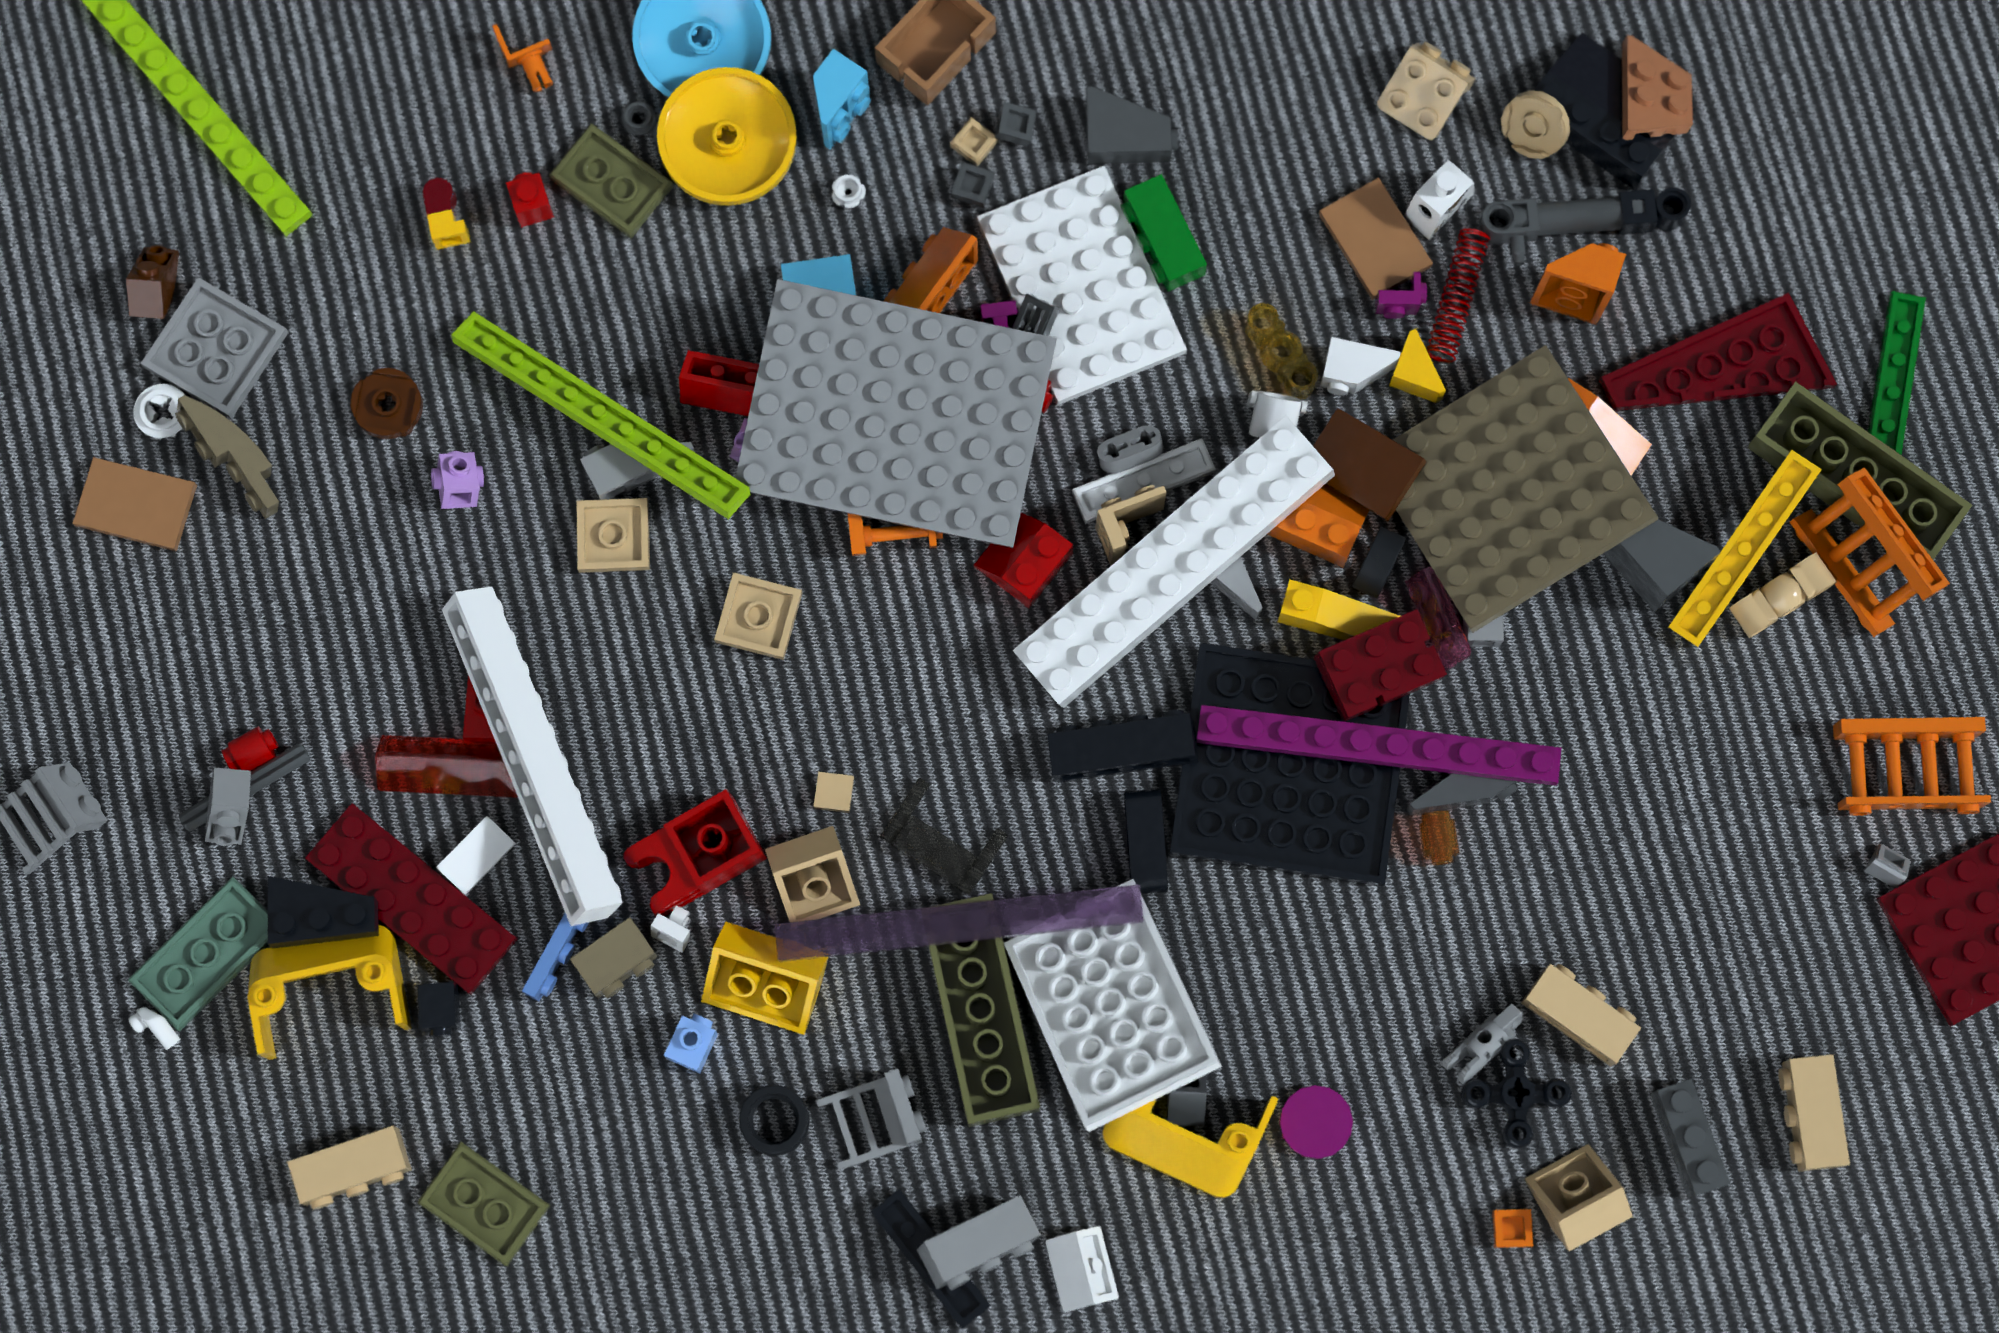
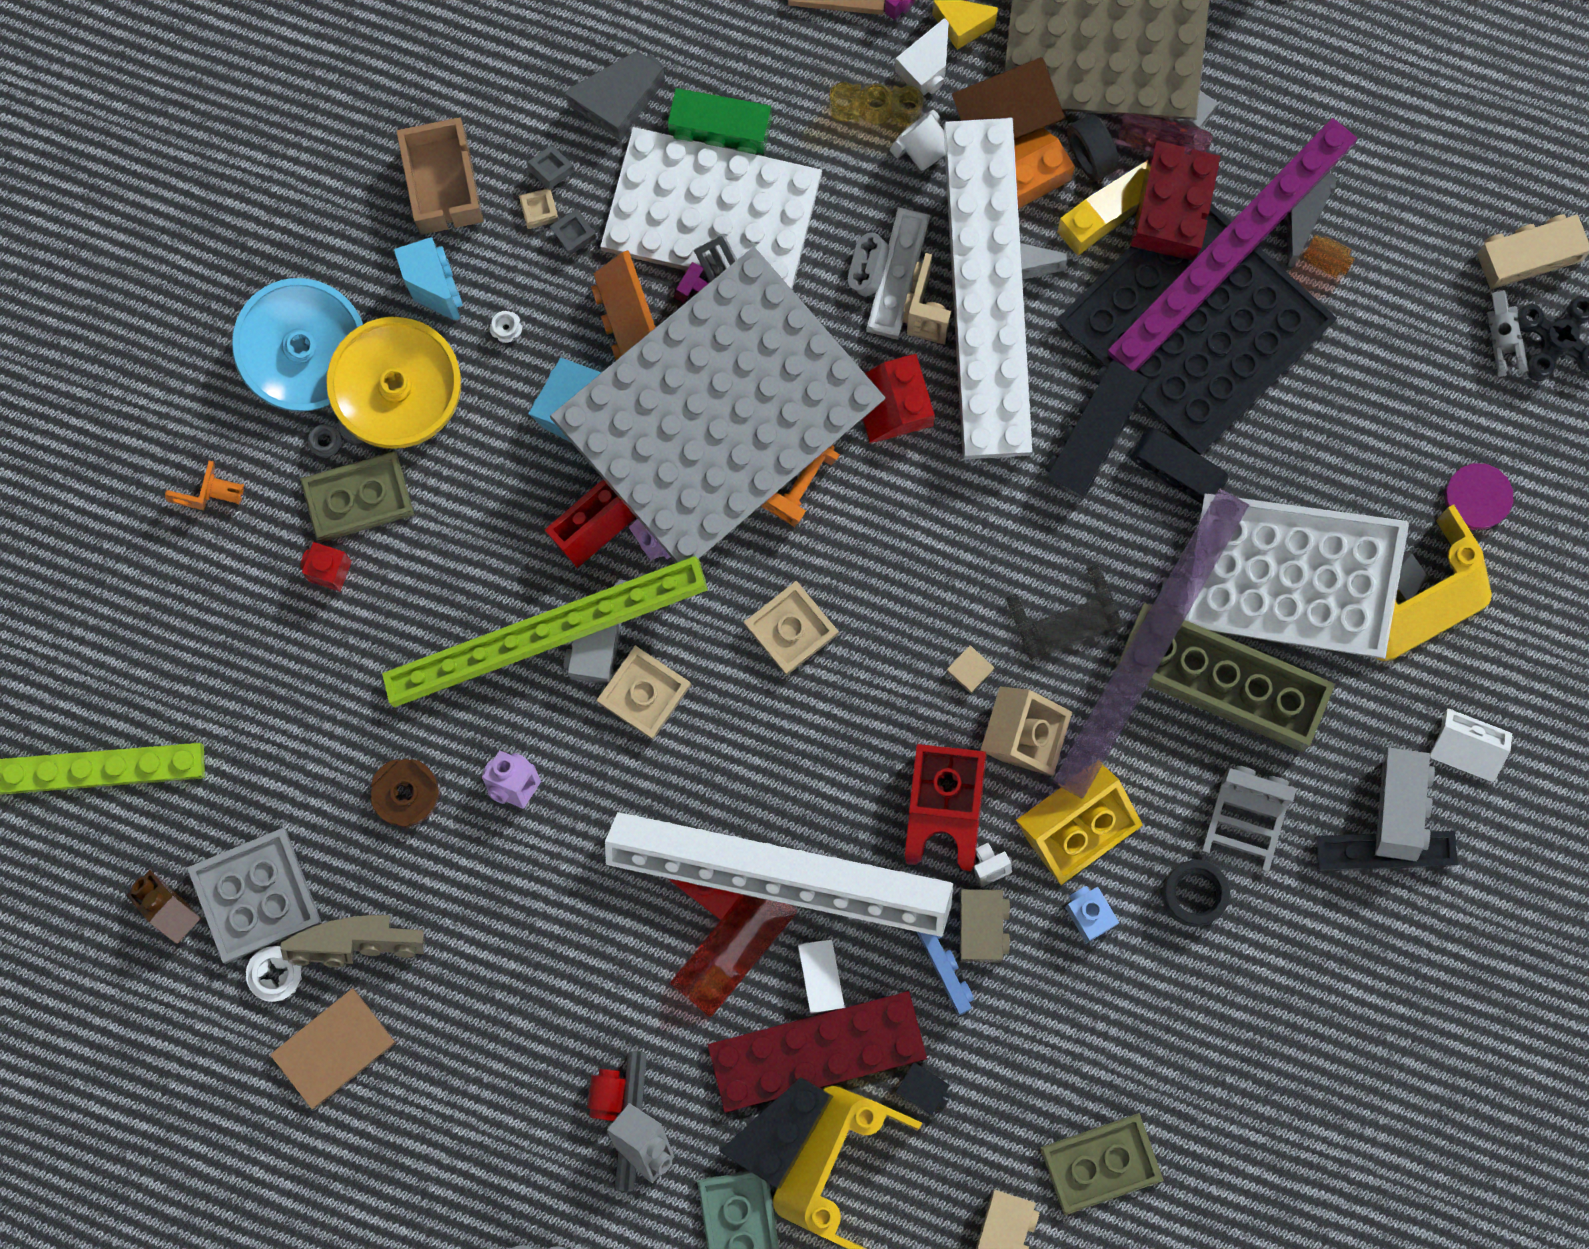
camera: 50 degrees left, 0 degrees up
leg [423,178,471,250] -> none

